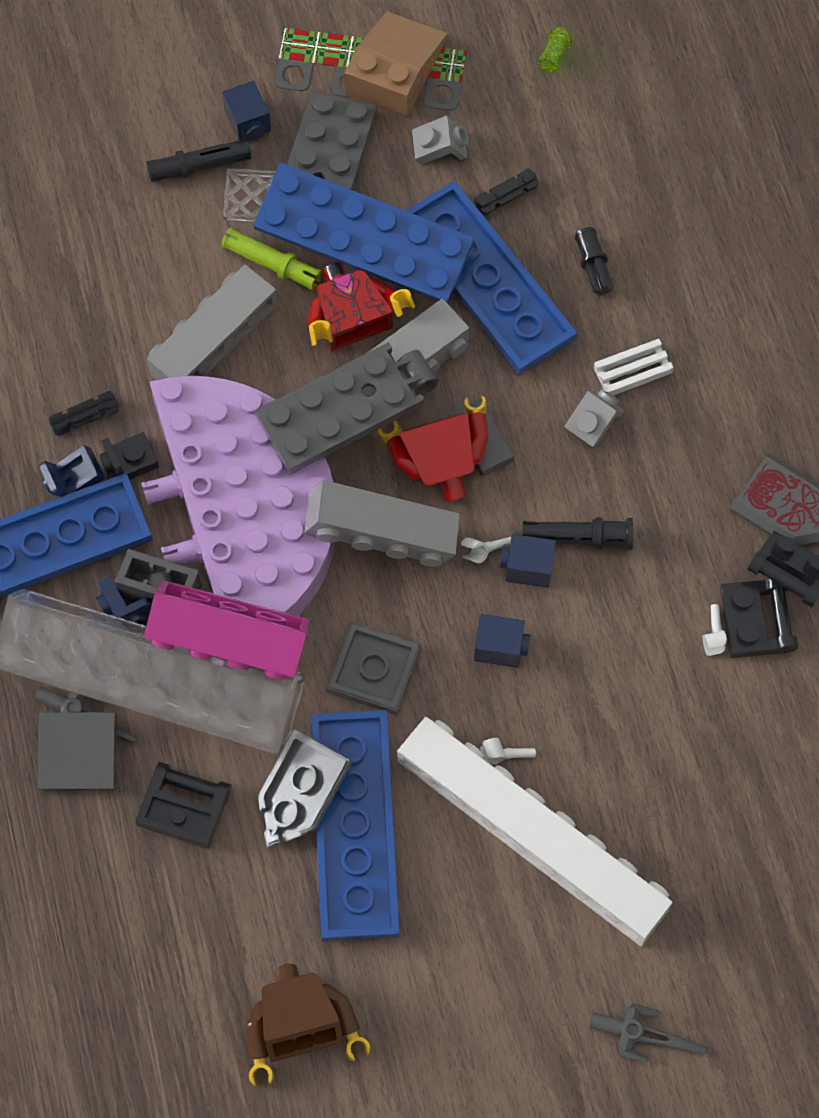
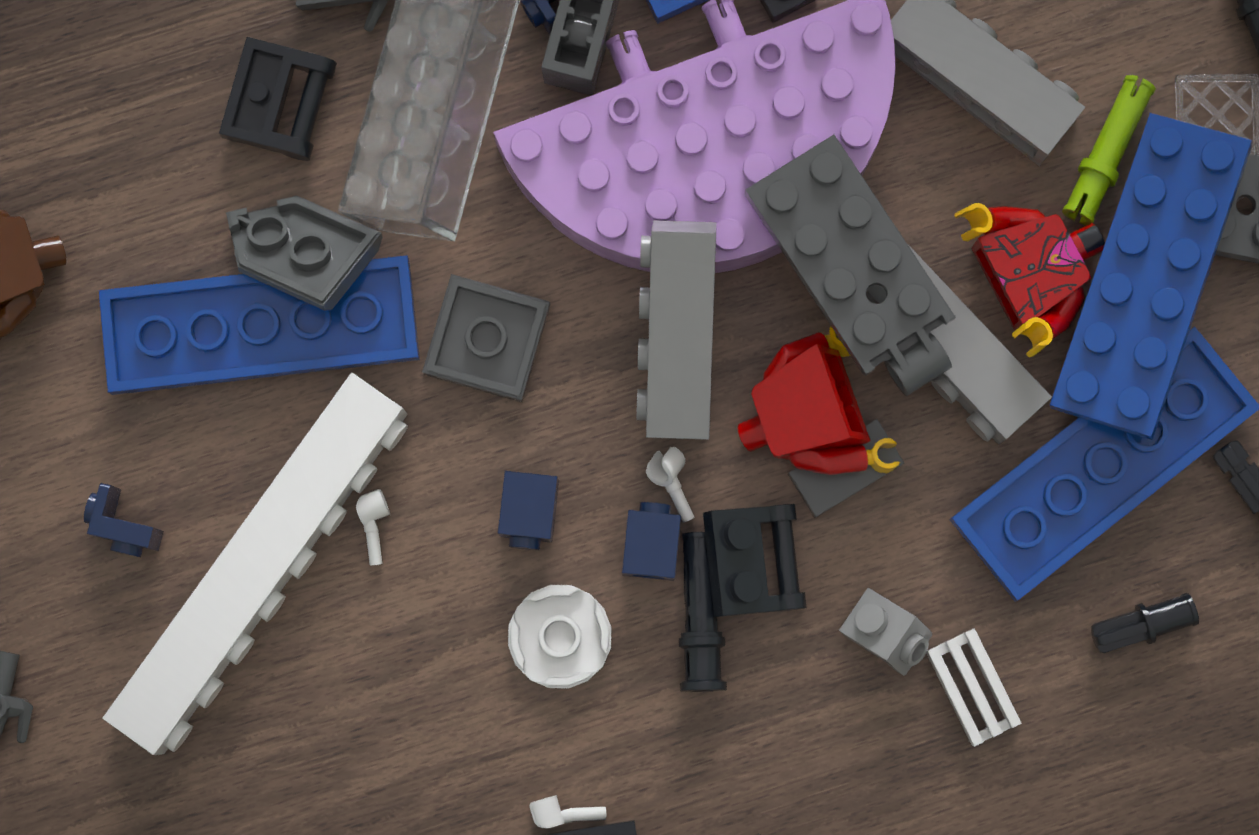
camera: 90 degrees right, 15 degrees up
dark pink brick [144,580,310,680] -> none
none -> dark blue bracket [84,483,164,558]
none -> white tile [508,585,612,689]
none -> black plate [703,504,807,617]

